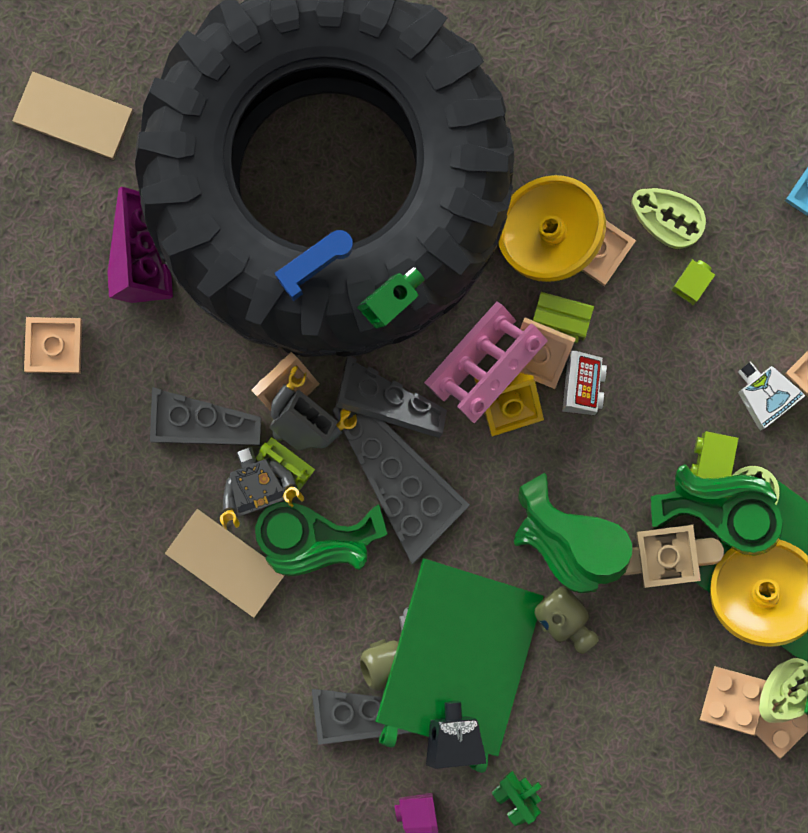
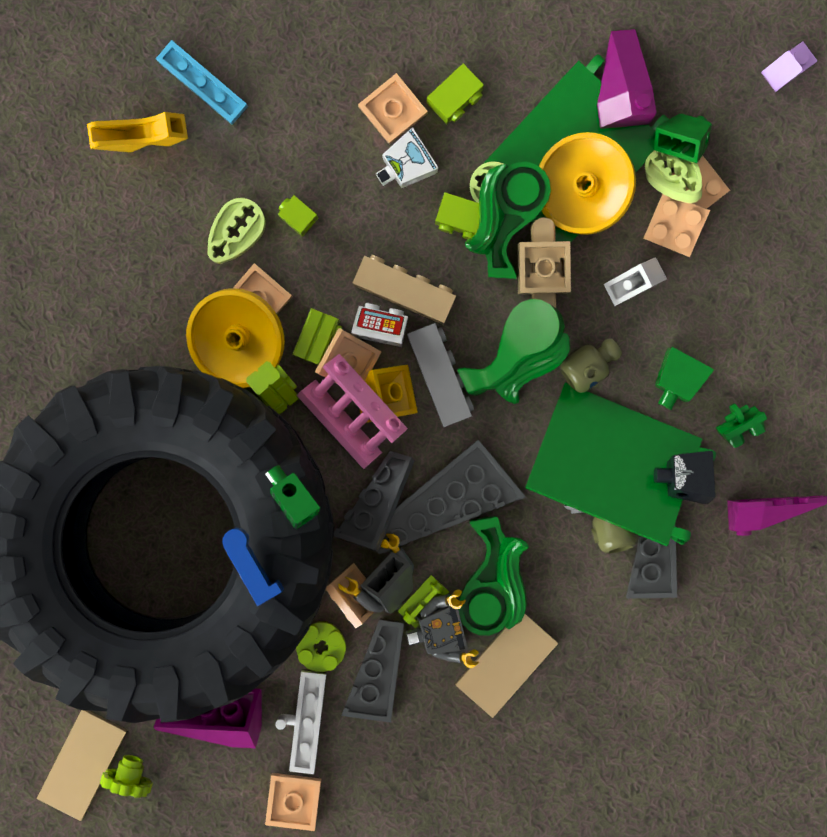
camera: 85 degrees left, 5 degrees up
none -> yellow arch [87,112,188,152]
none -> lime plant [100,755,153,798]
none -> lime brick [246,361,299,414]
none -> white plate [276,670,327,774]
none -> lime plate [296,621,346,672]
none -> tan brick [353,255,456,325]
none -> light grey brick [407,323,474,427]
none -> white slope [604,257,667,306]
none -> green torso [655,347,714,410]

